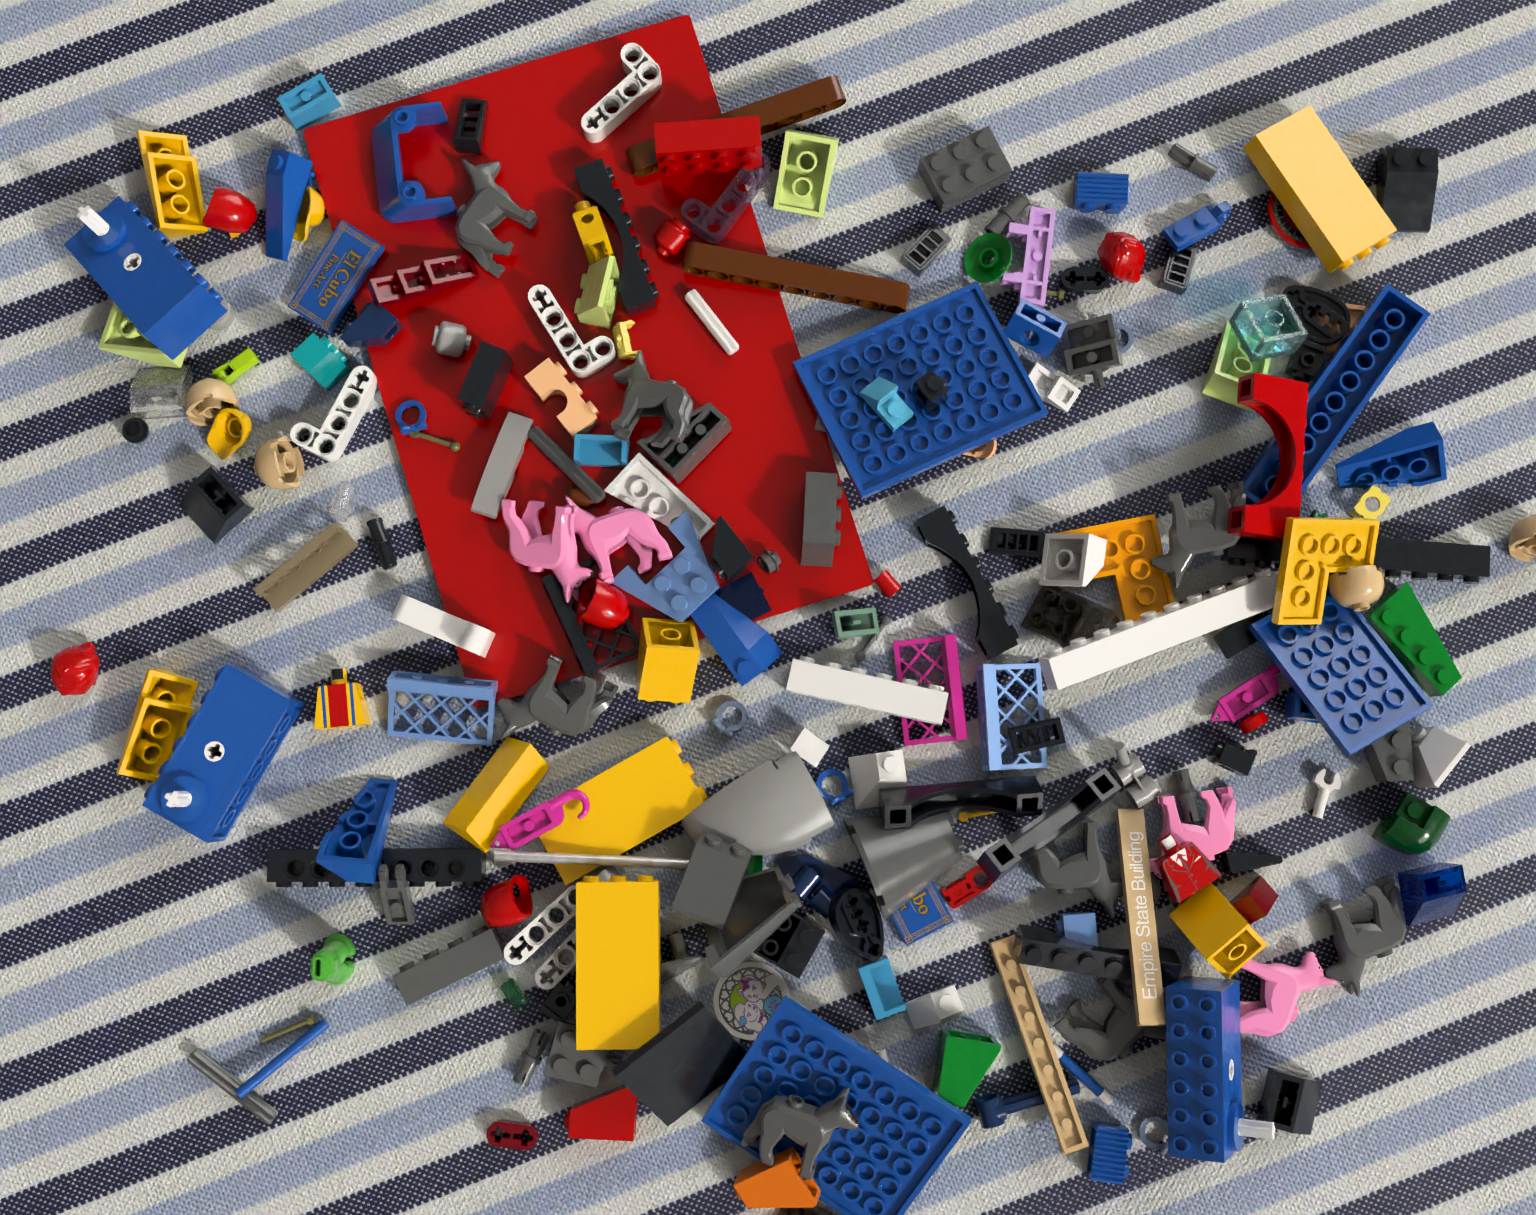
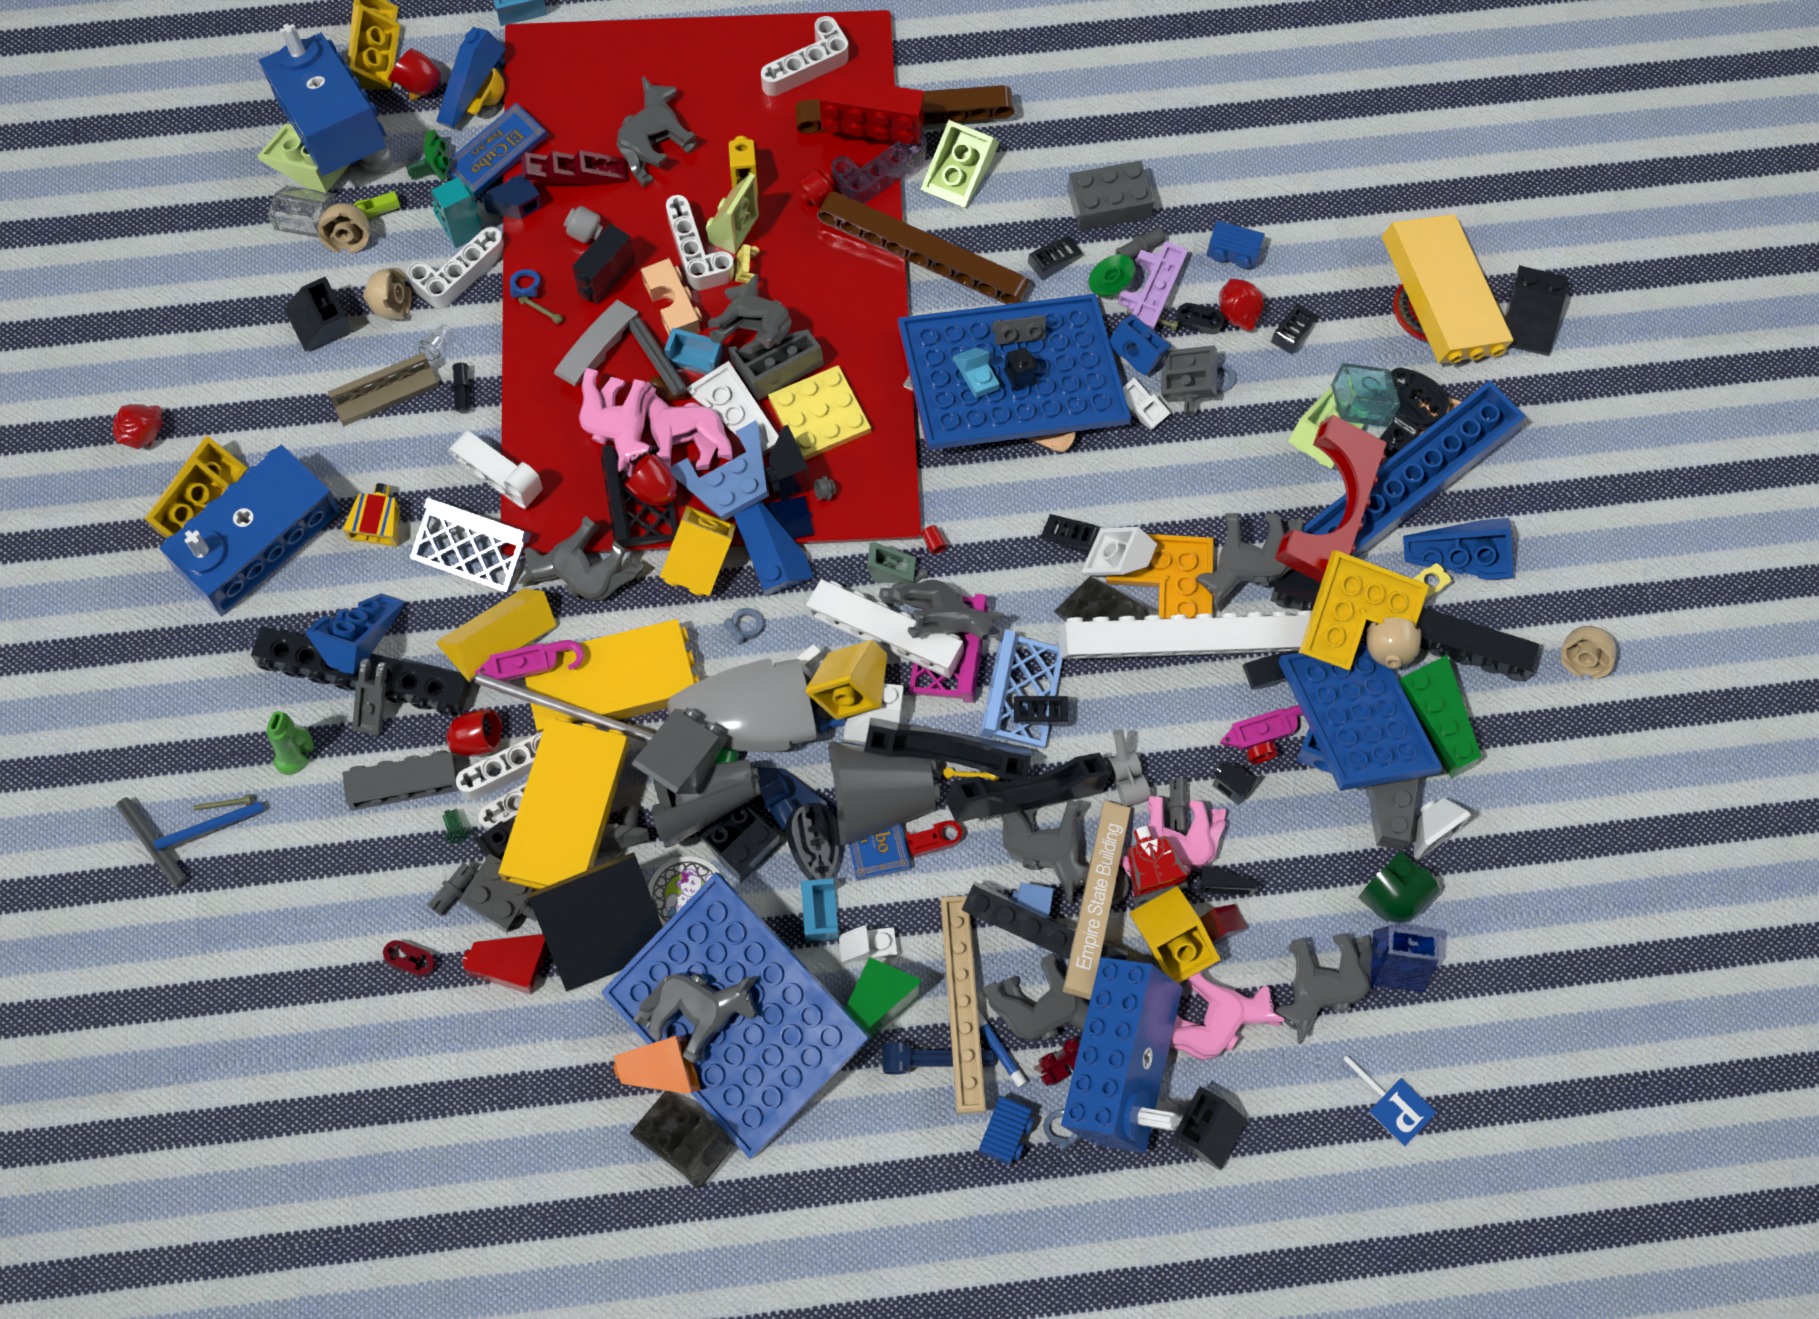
camera: 15 degrees right, 15 degrees down
black plate [122,418,149,444] -> none
yellow cap [207,408,252,460] -> none
blue windscreen [371,102,458,223] -> none
black slope [453,99,488,154] -> none
black arch [573,158,659,317] -> none
white axle [685,289,739,355] -> none
dark grey wedge [801,472,842,567] -> none
black arch [914,506,1019,661] -> none
blue hinge [1162,201,1232,252] -> none
dark grey axle [1168,143,1218,182] -> none
white bar [1311,768,1341,819] -> none
none -> clear green piece [406,158,436,179]
none -> green slope [424,129,451,181]
none -> light yellow plate [768,366,871,460]
none -> yellow slope [805,639,887,720]
none -> dark grey animal [879,579,1004,640]
none -> dark grey hinge [991,314,1046,345]
none -> dark red hinge [1033,1037,1081,1087]
none -> blue piece [1344,1056,1436,1147]

